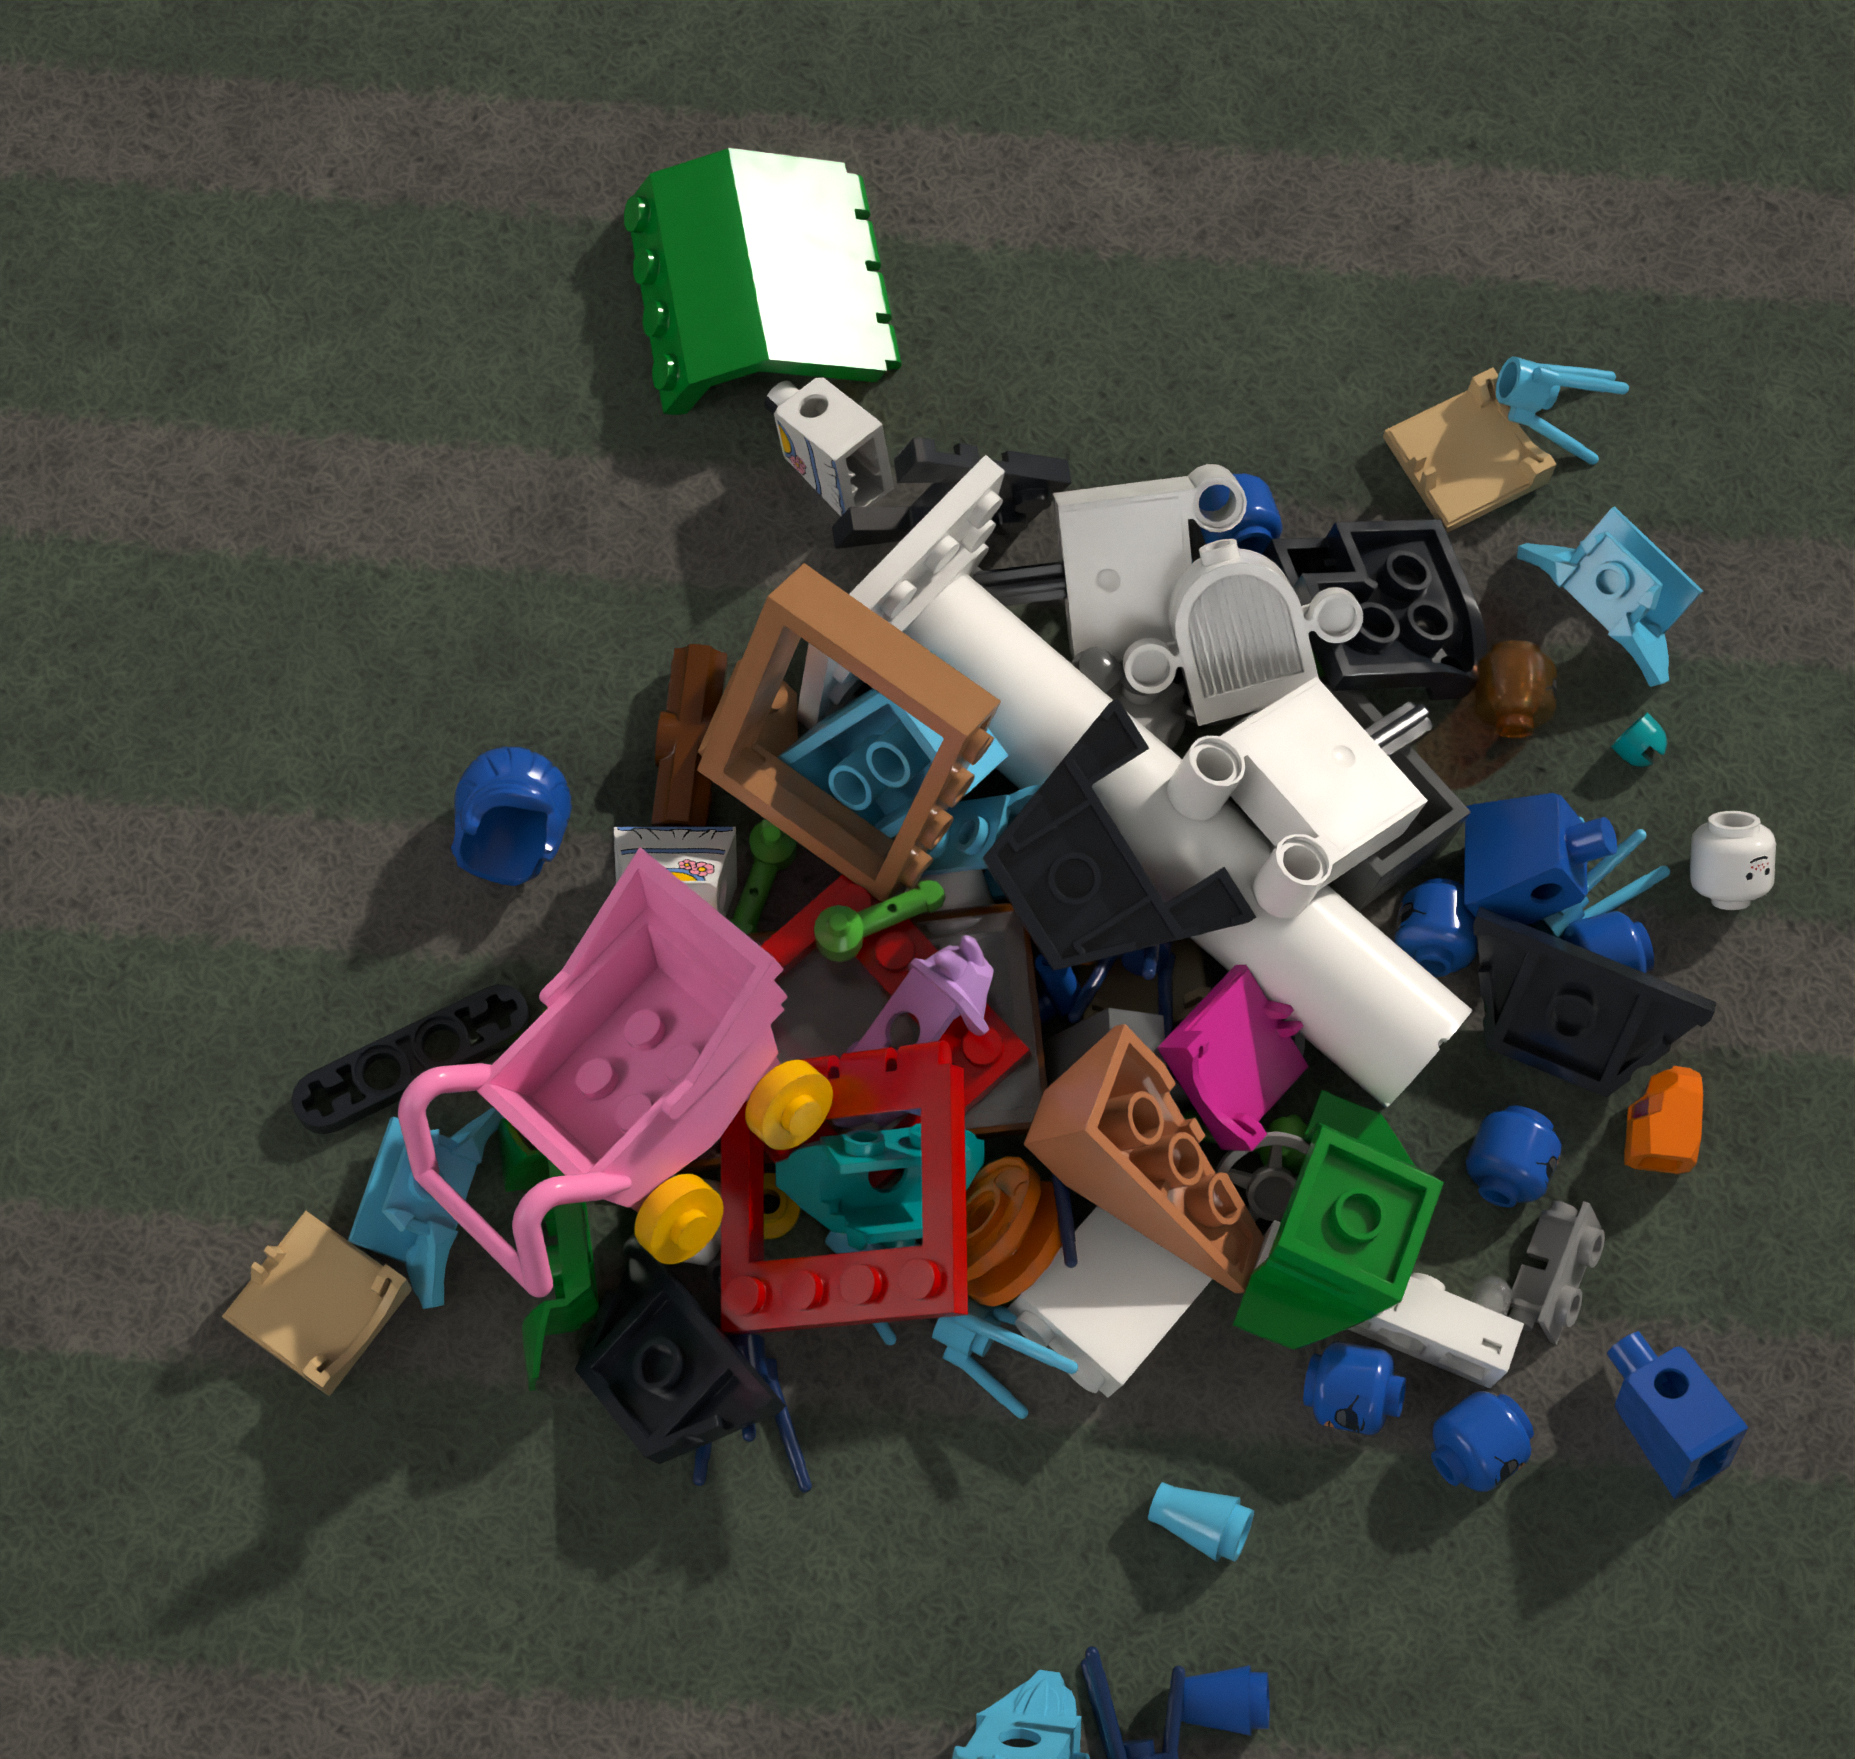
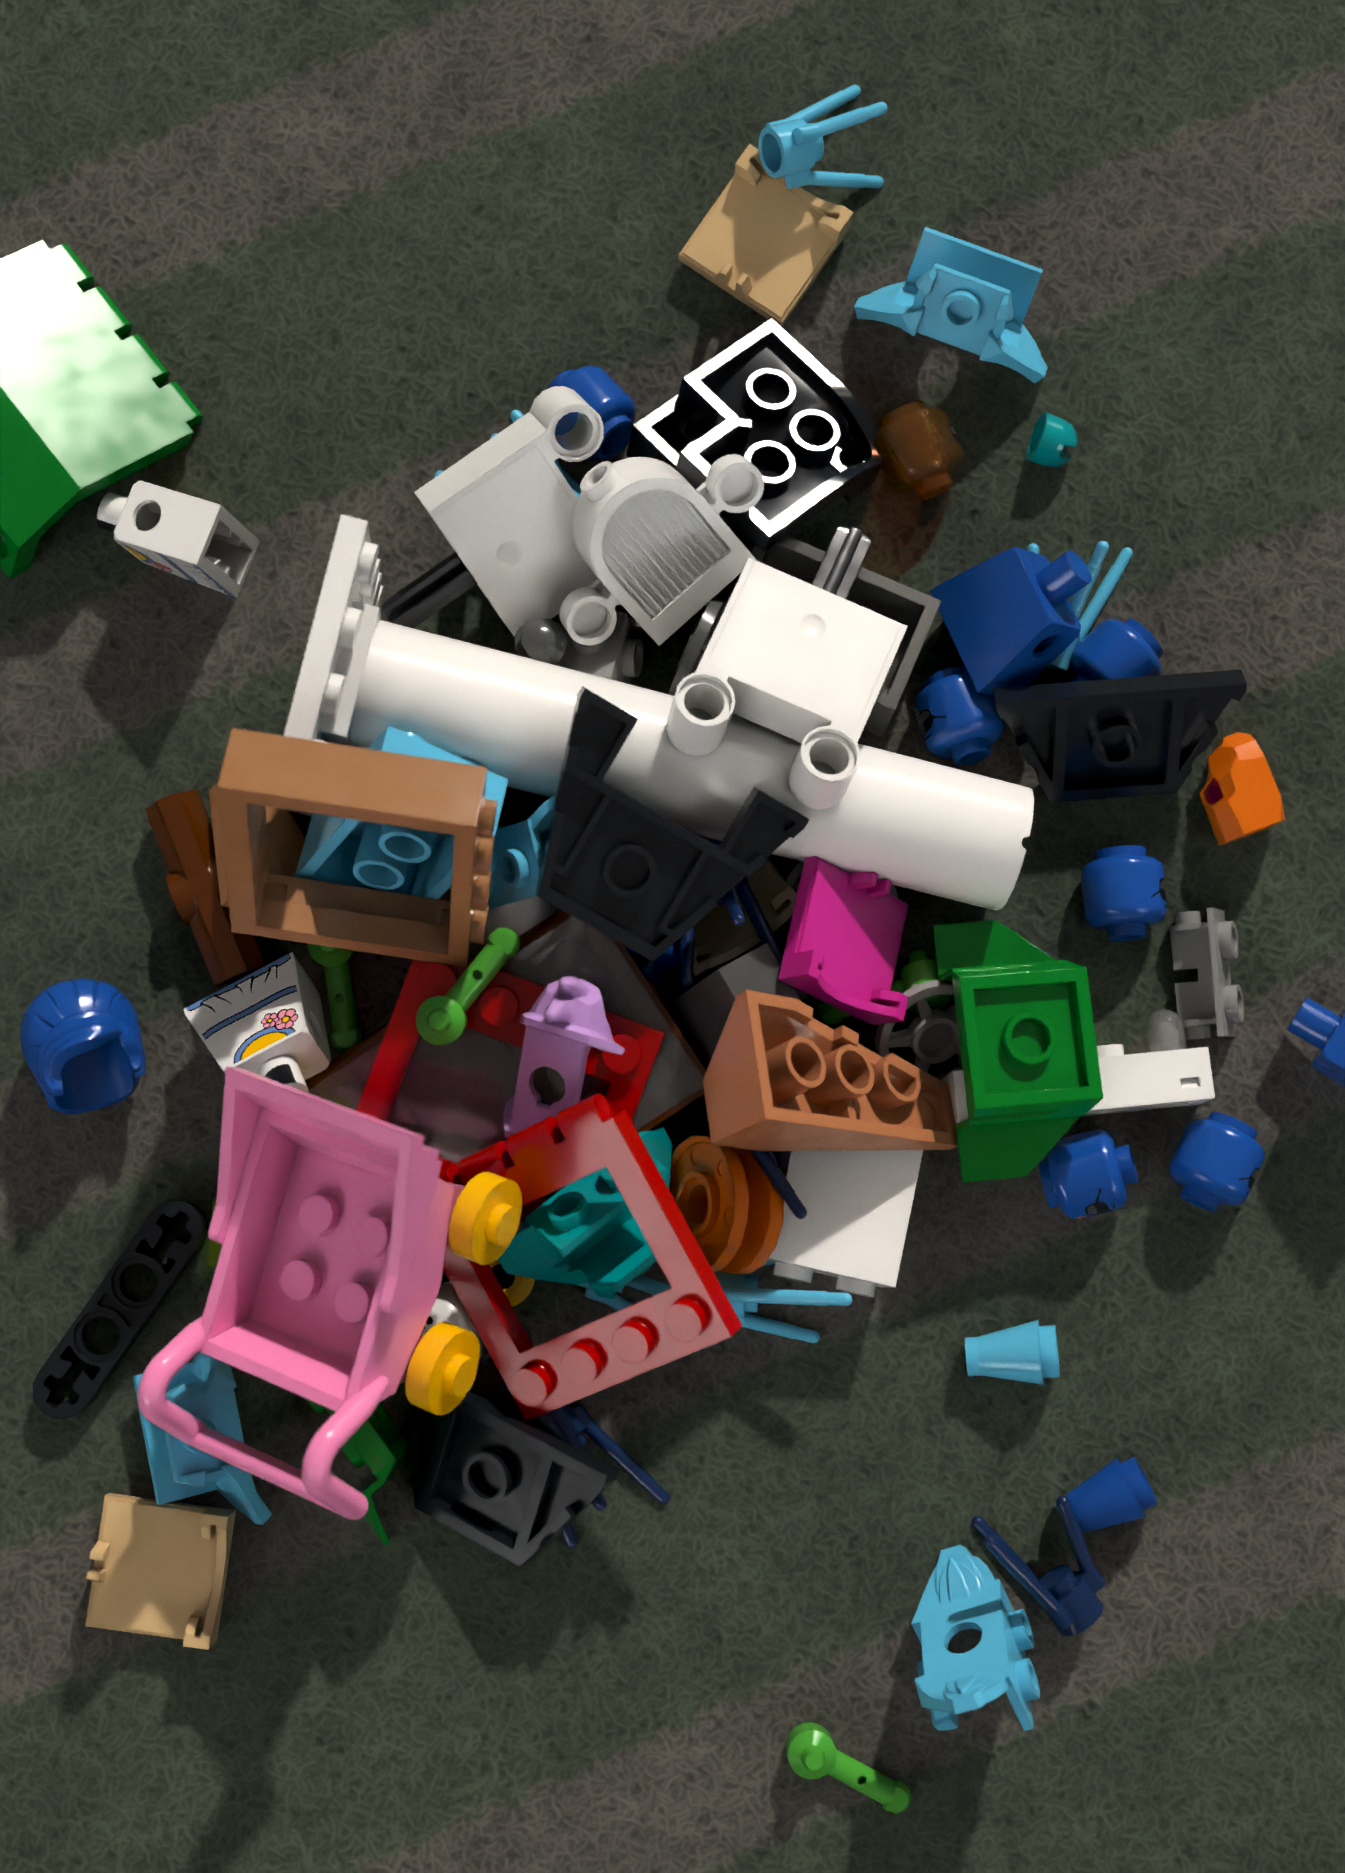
camera: 25 degrees left, 15 degrees up
black wing [832,437,1072,549] -> none
white head [1690,811,1776,910] -> none

